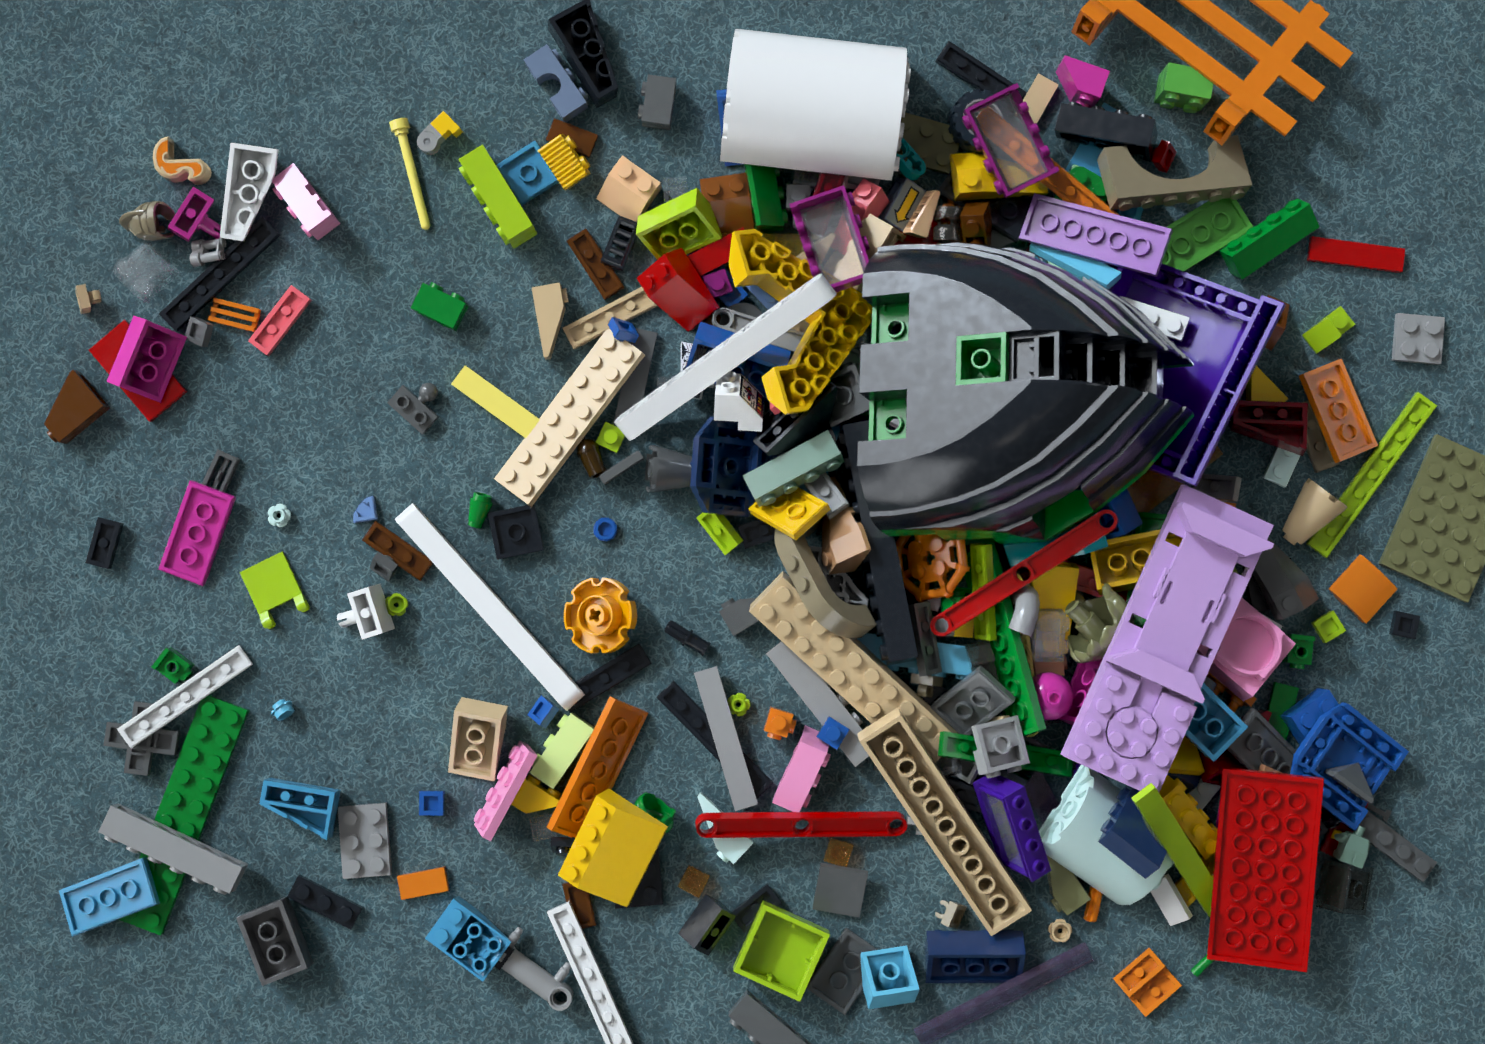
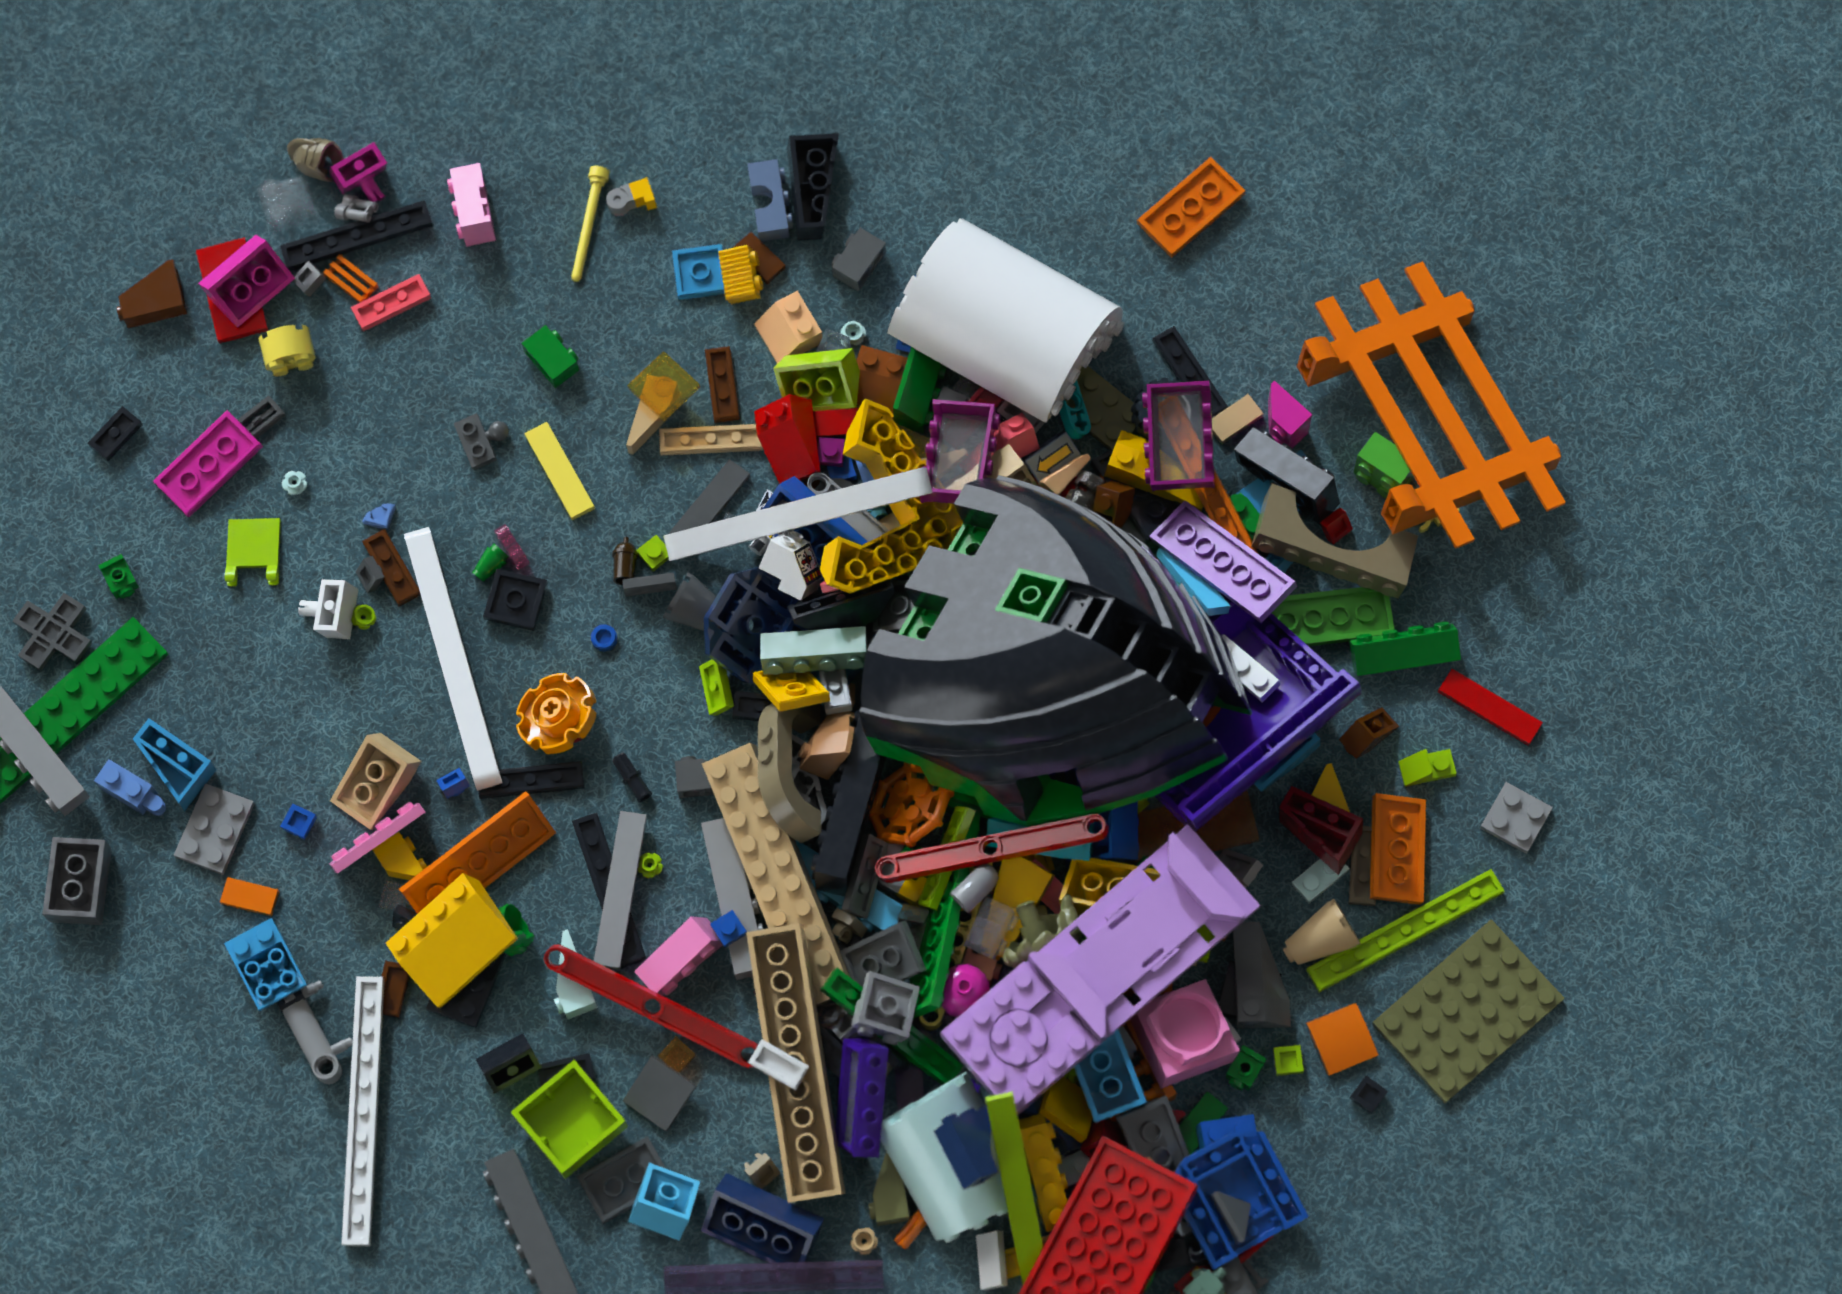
camera: 30 degrees right, 15 degrees down
tan tile [75,284,101,314] -> none
white tile [117,645,253,748] -> none
tan animal [153,136,212,185] -> none
white wedge [220,143,279,241] -> none
medium azure plate [271,699,295,721] -> none
black plate [287,875,363,930] -> none
lime brick [458,144,537,249] -> none
plate [494,329,645,507] -> none
yellowish green brick [530,712,595,789] -> none
black slope [601,216,638,271] -> none
blue plate [608,317,639,343] -> none
clear orange plate [678,865,710,898] -> none
orange brick [764,706,797,740] -> none
none -> medium blue brick [94,759,166,816]
none -> light yellow brick [259,325,316,376]
none -> clear pink beam [494,524,530,571]
none -> clear yellow tile [627,351,700,422]
none -> white tile [748,1039,810,1090]
none -> light aqua plate [841,321,866,345]

